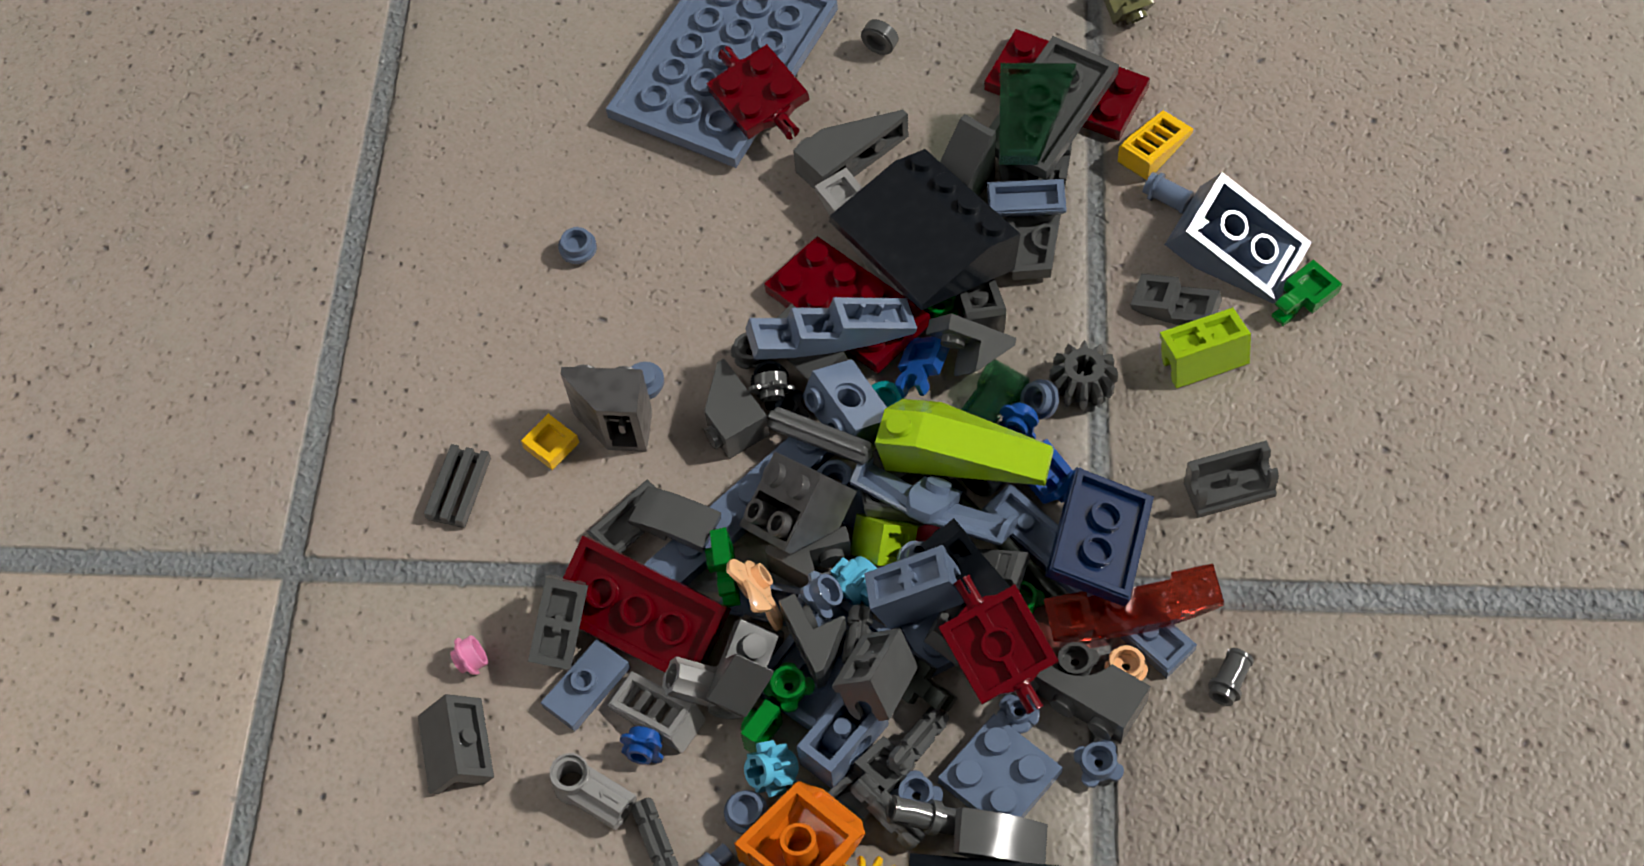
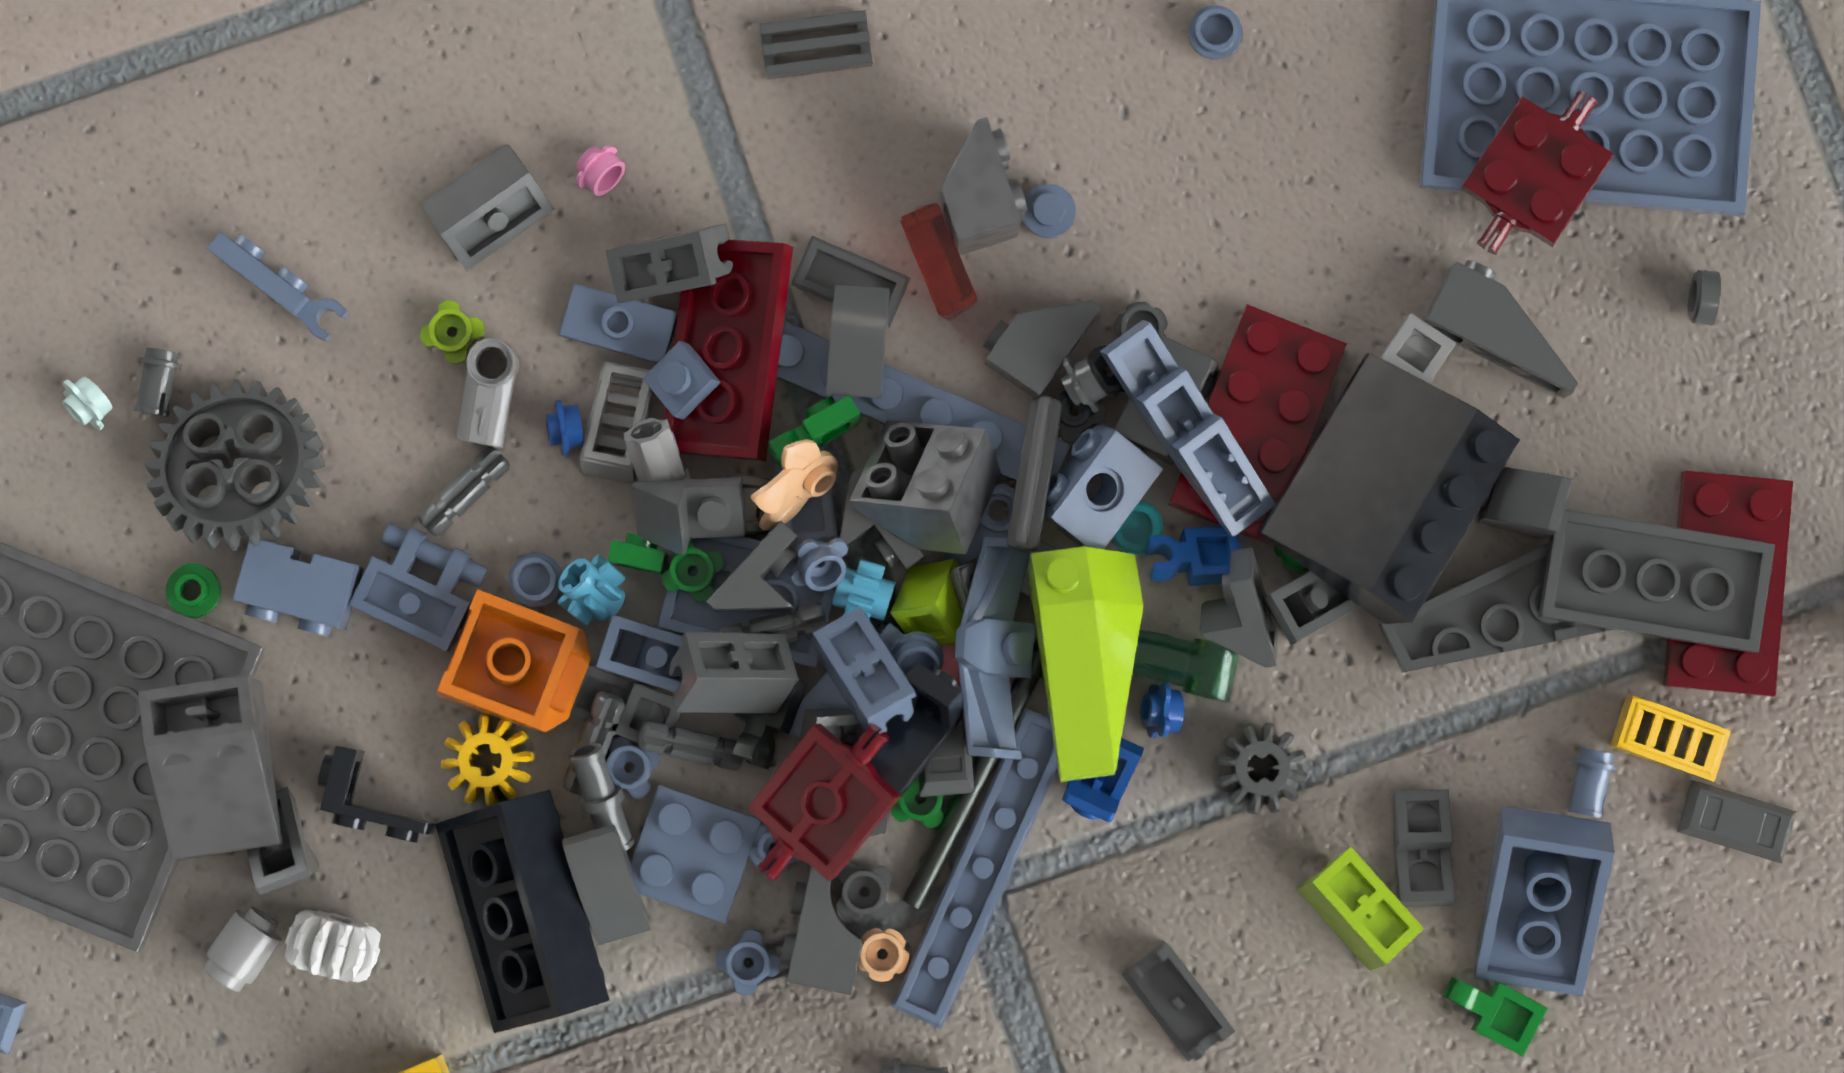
camera: 60 degrees right, 25 degrees up
yellow plate [521,413,580,470] -> none
sand blue tile [987,179,1067,217] -> none
clear green wing [999,63,1077,165] -> none
sand blue plate [1020,379,1059,420] -> none
clear red slope [1044,563,1224,642] -> none
dark blue tile [1045,467,1154,607] -> none
none -> lime plate [420,300,485,364]
none -> sand blue plate [643,341,721,420]
none -> clear red slope [900,203,977,321]
none -> dark grey tile [1677,780,1797,864]

